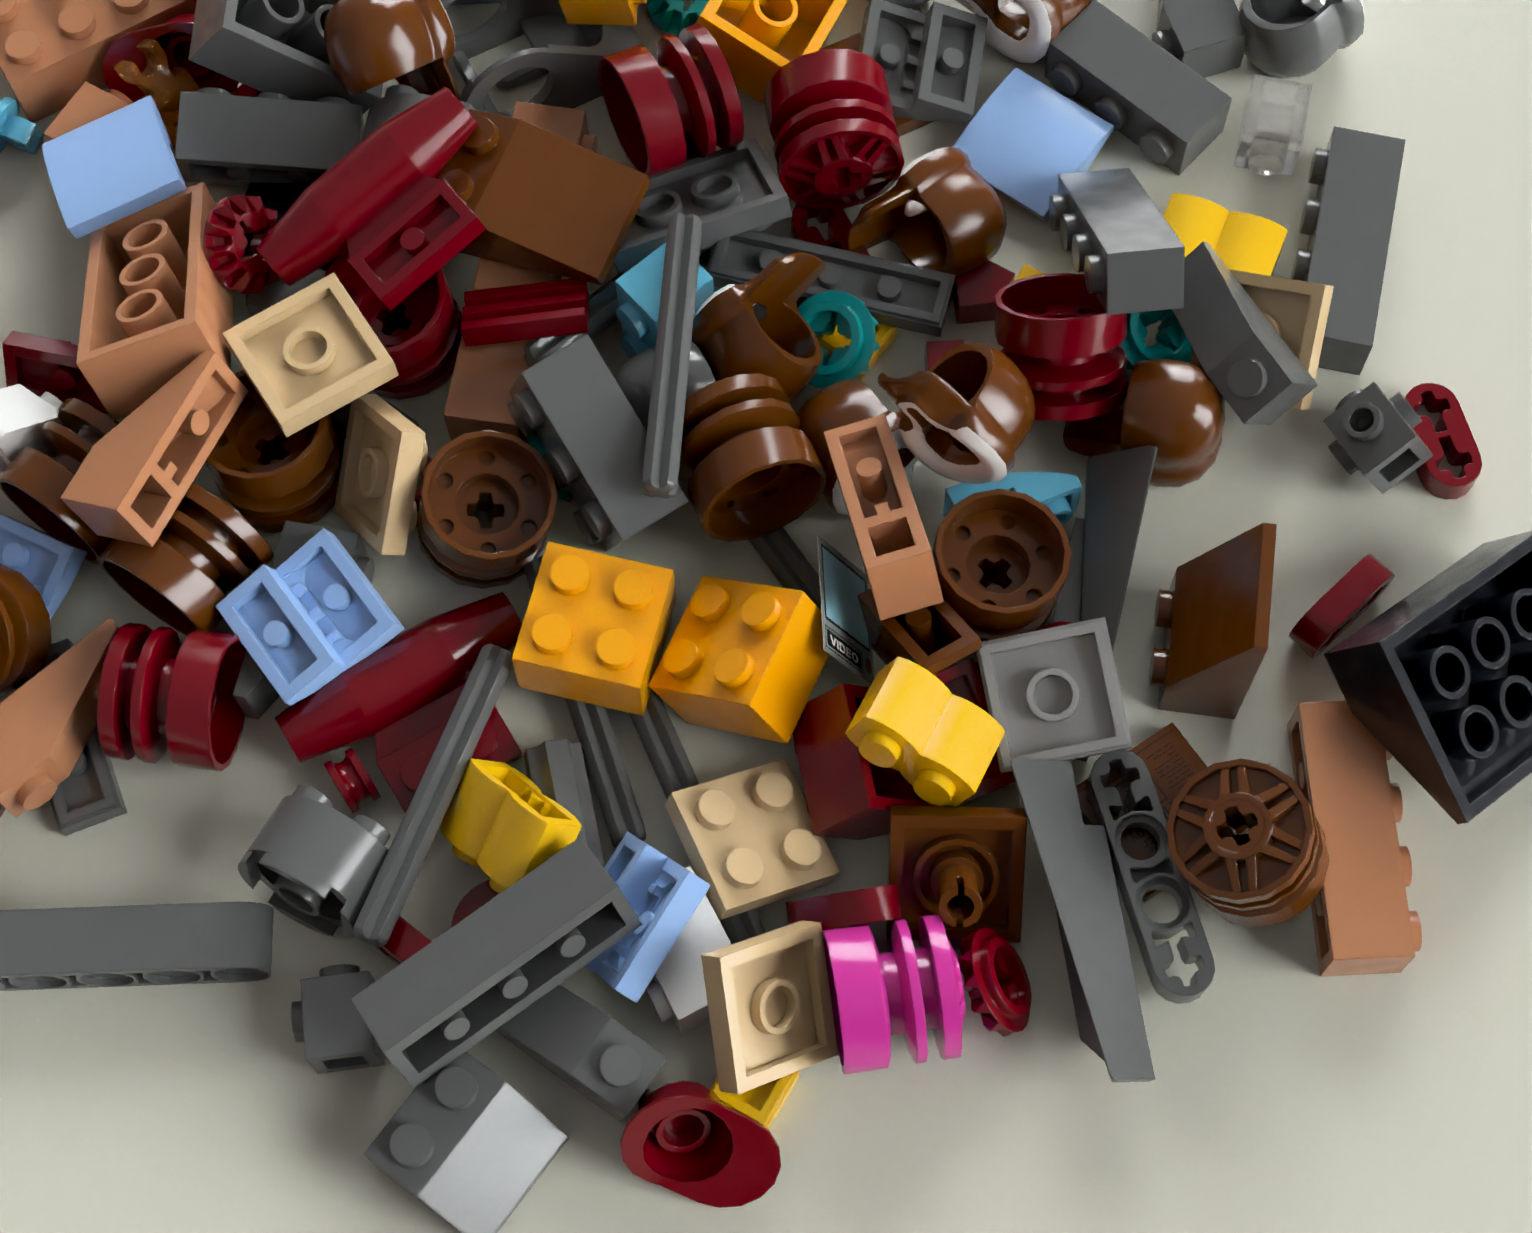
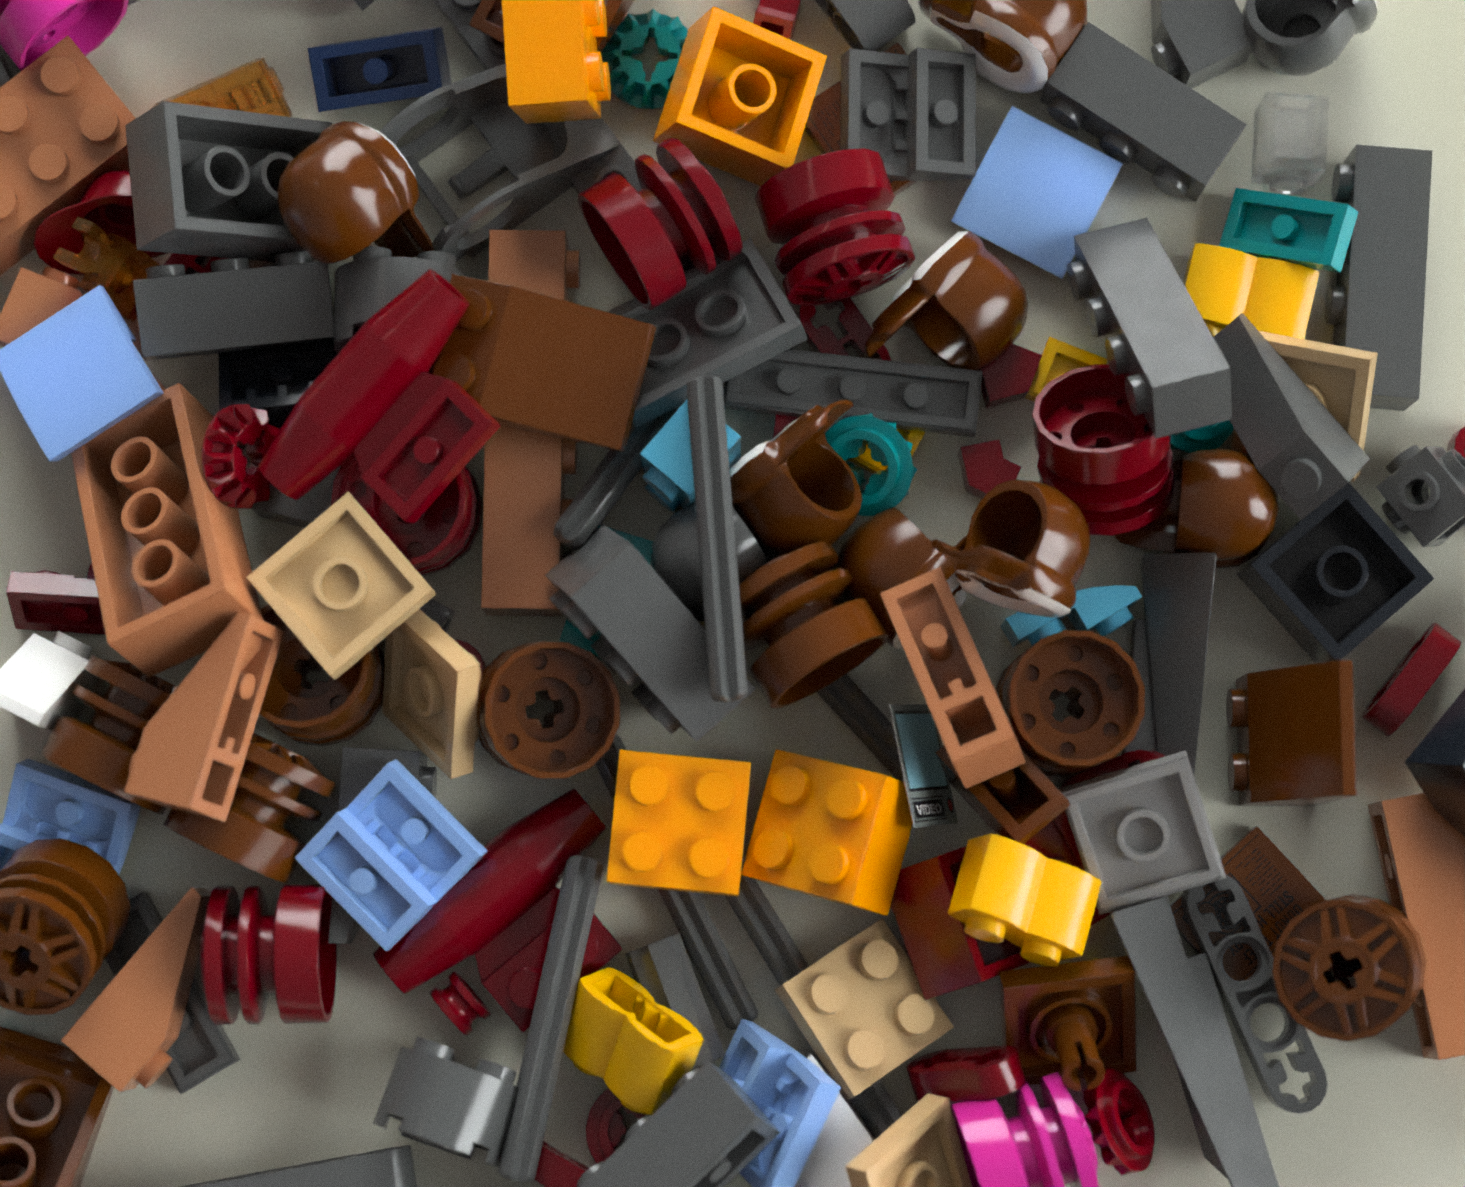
camera: 10 degrees left, 15 degrees up
dark red tile [461,279,590,347] -> none
none -> teal plate [1219,188,1358,273]
none -> black brick [1237,483,1434,663]

